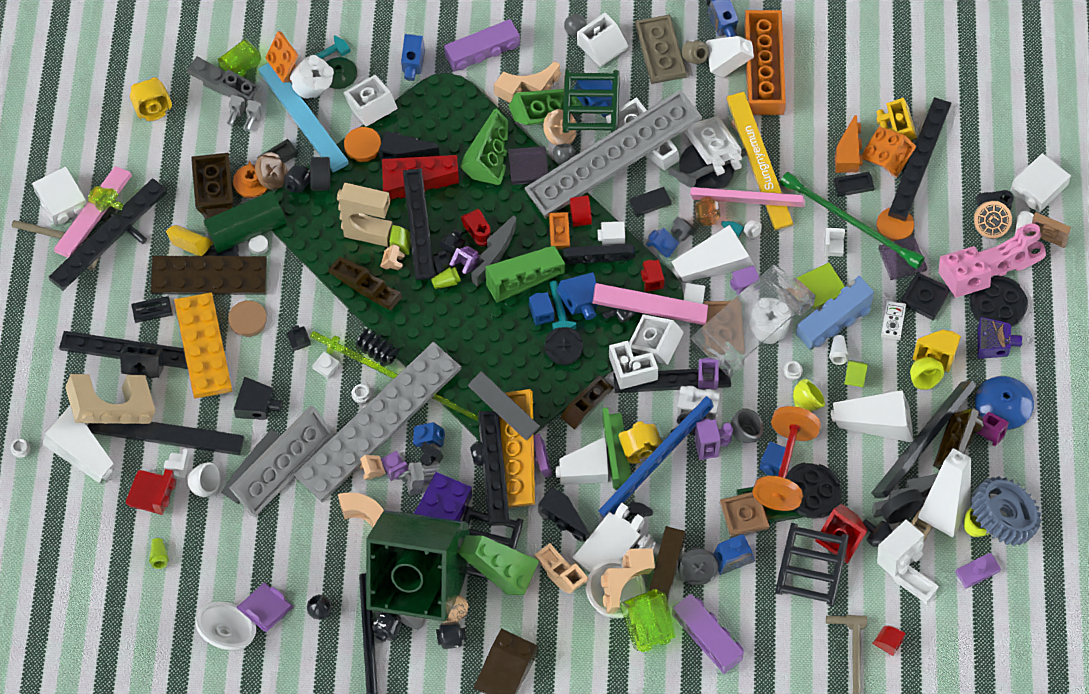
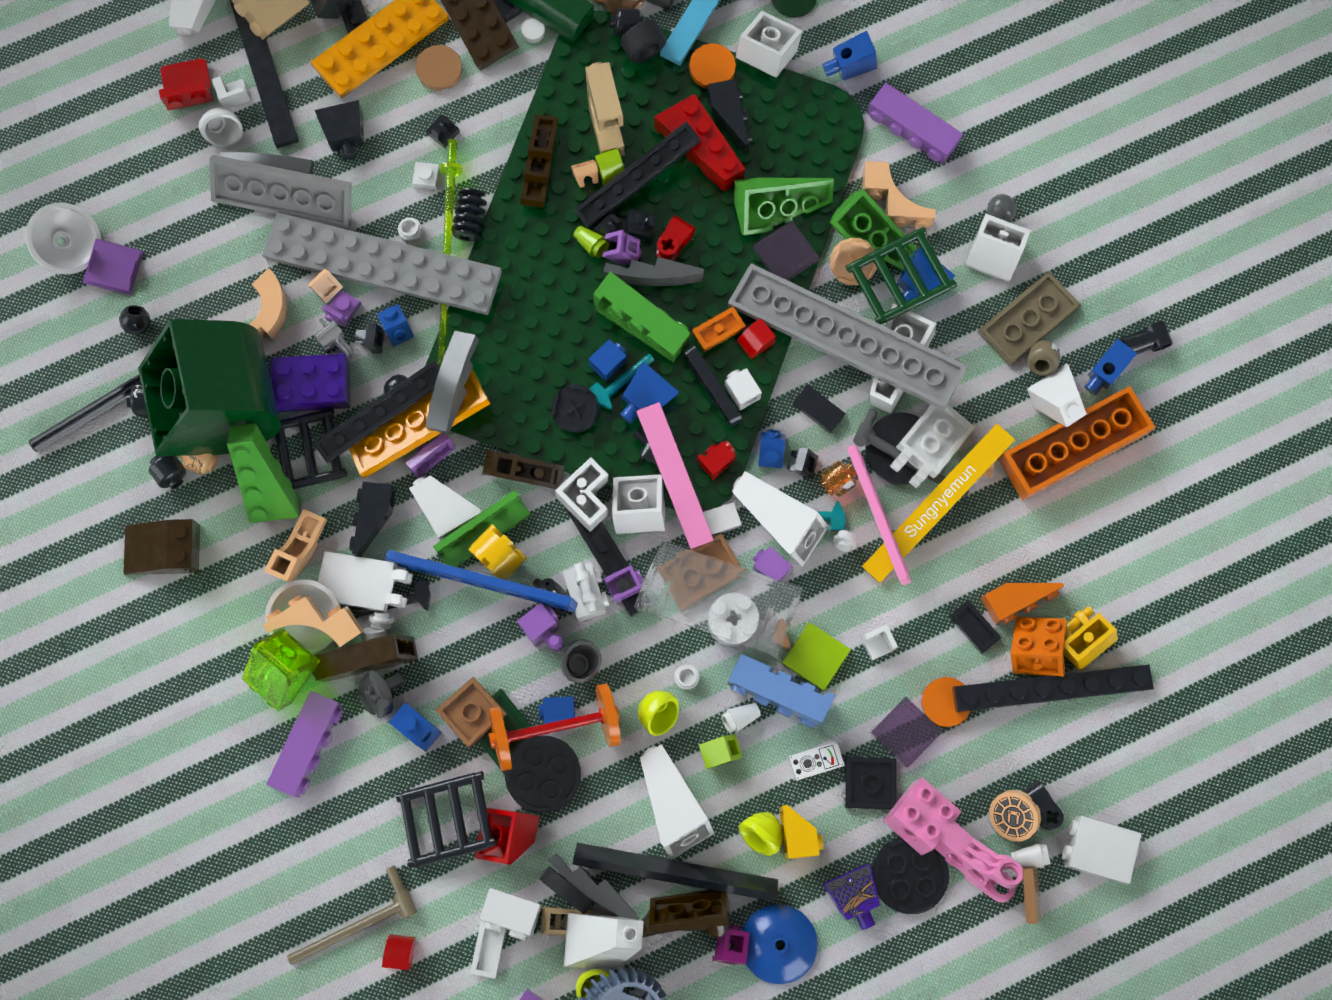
camera: 60 degrees right, 15 degrees up
lime cone [149,538,169,569] -> none
dark grey piece [552,143,576,165] -> none
green hose [780,172,925,270] -> none
black piece [863,519,893,547] -> none

